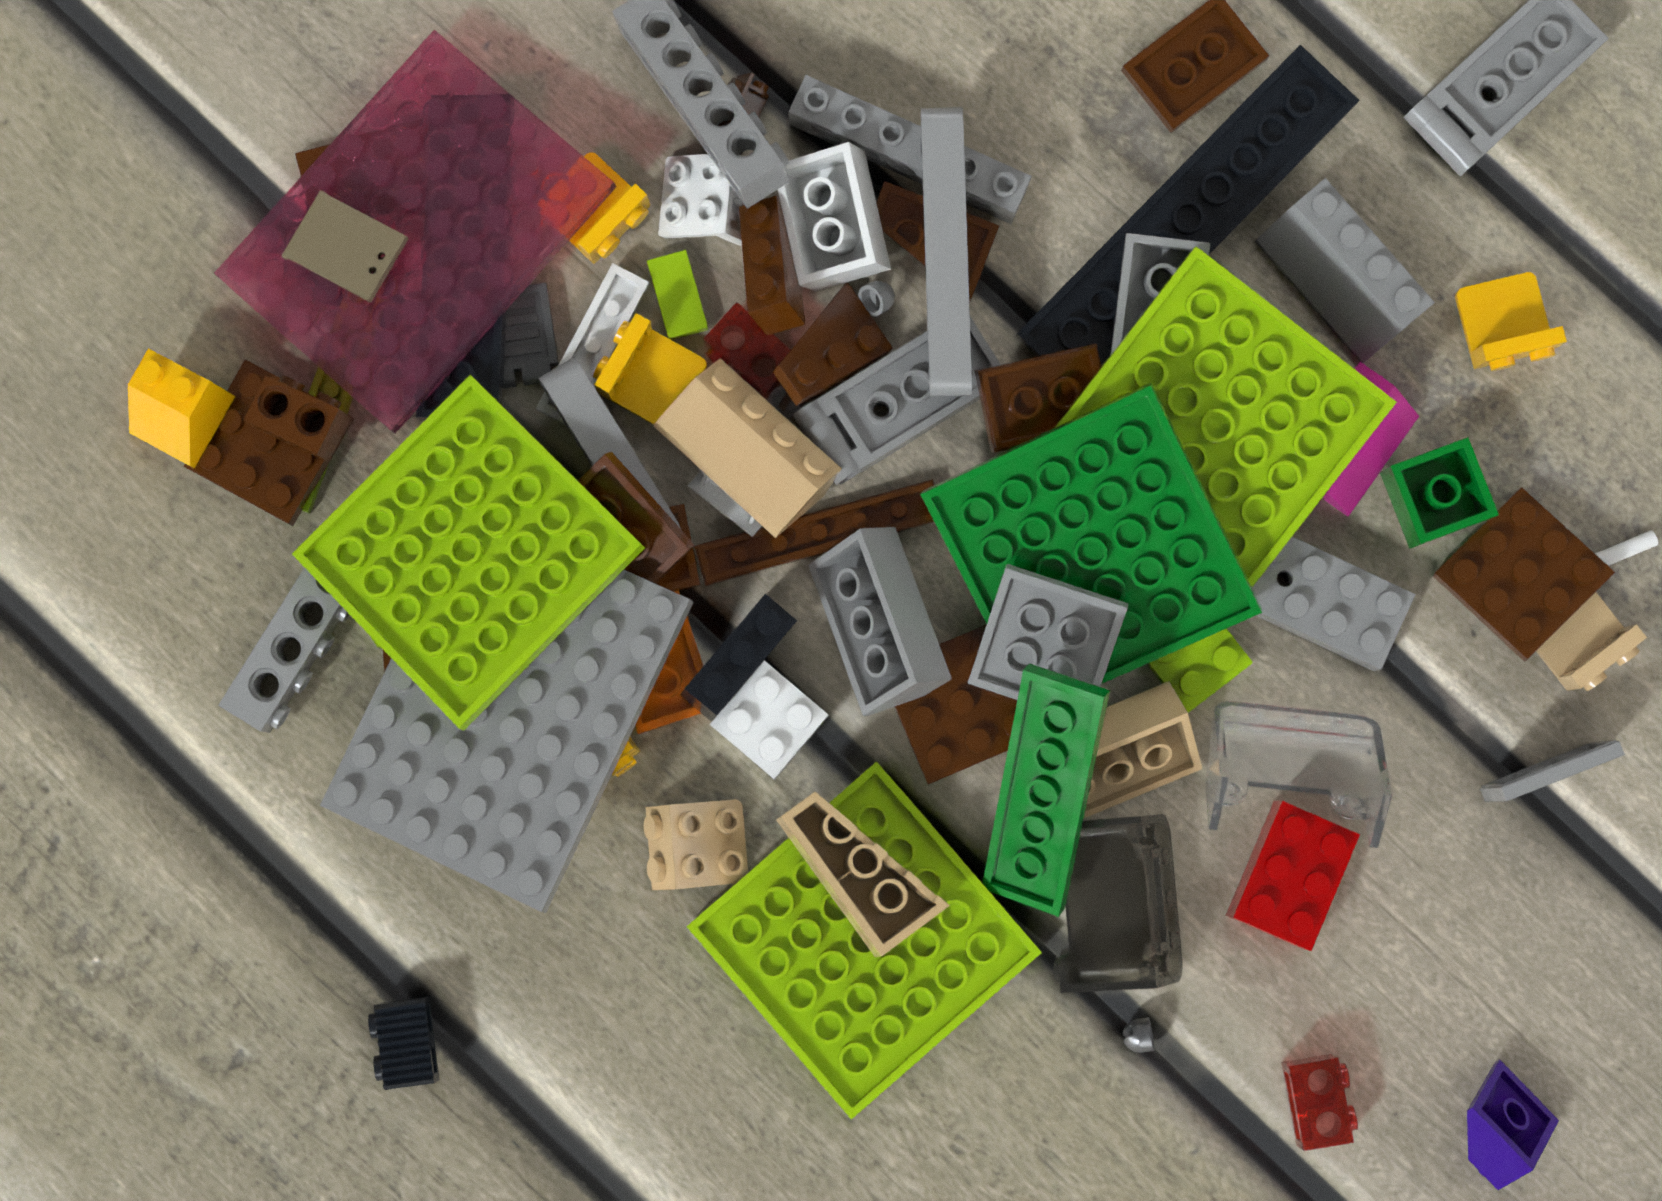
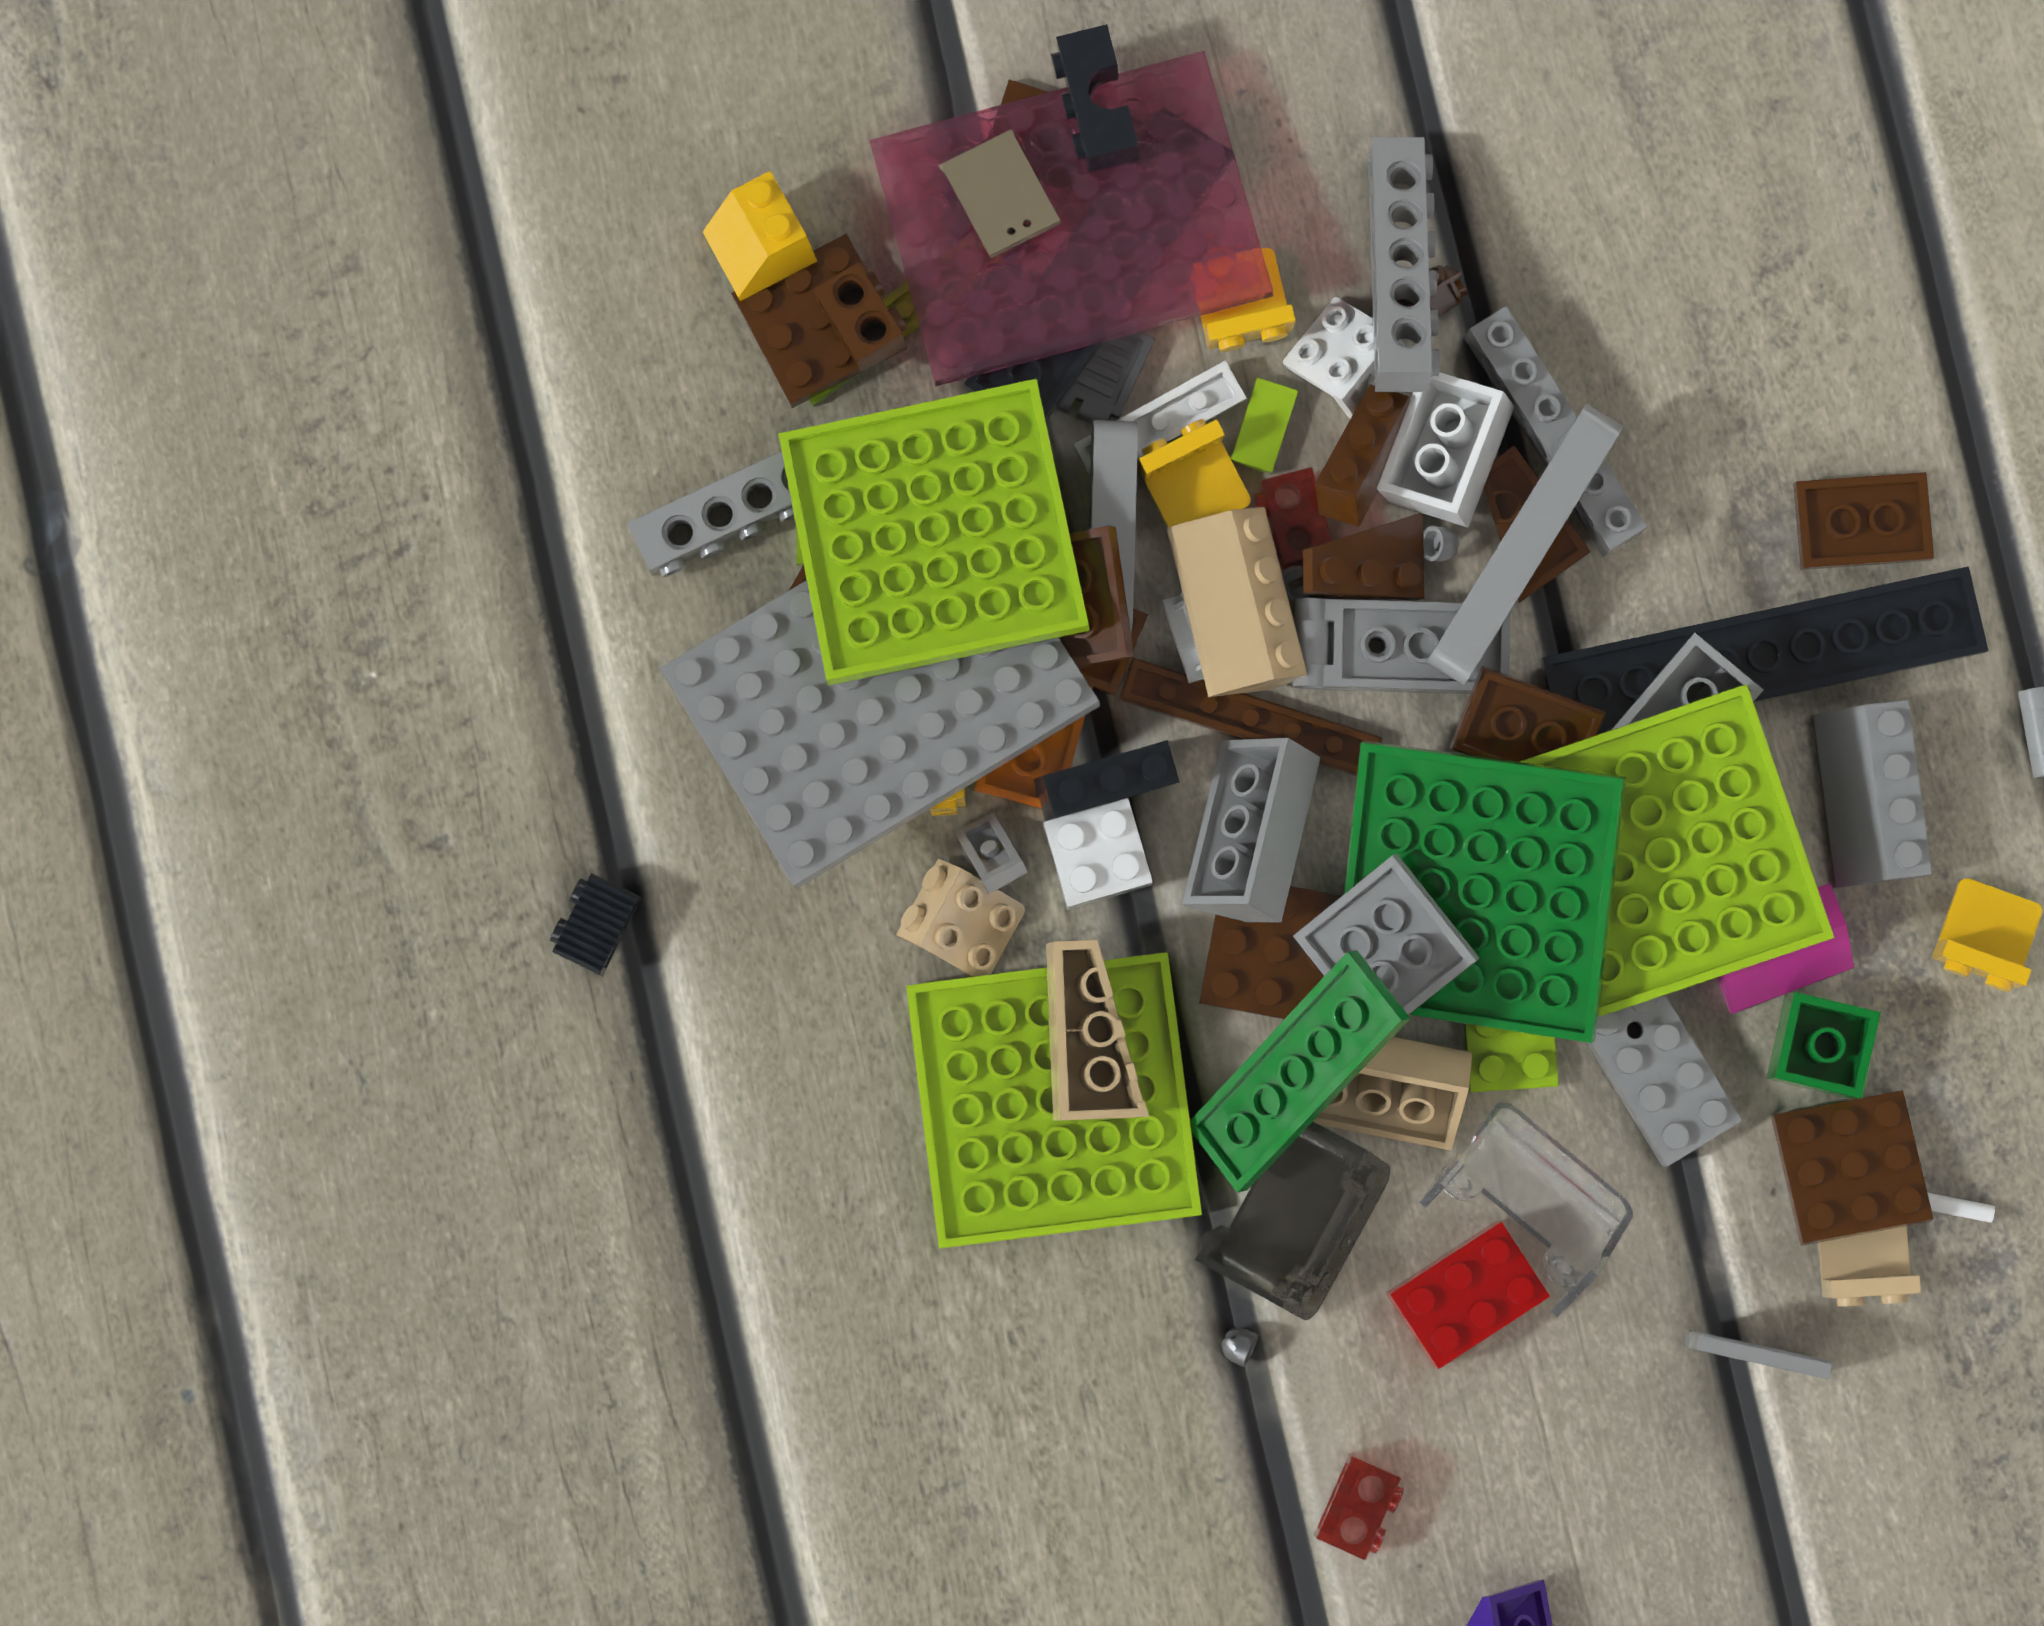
camera: 35 degrees right, 0 degrees up
none -> light grey slope [955,812,1028,894]
none -> black arch [1051,24,1139,173]

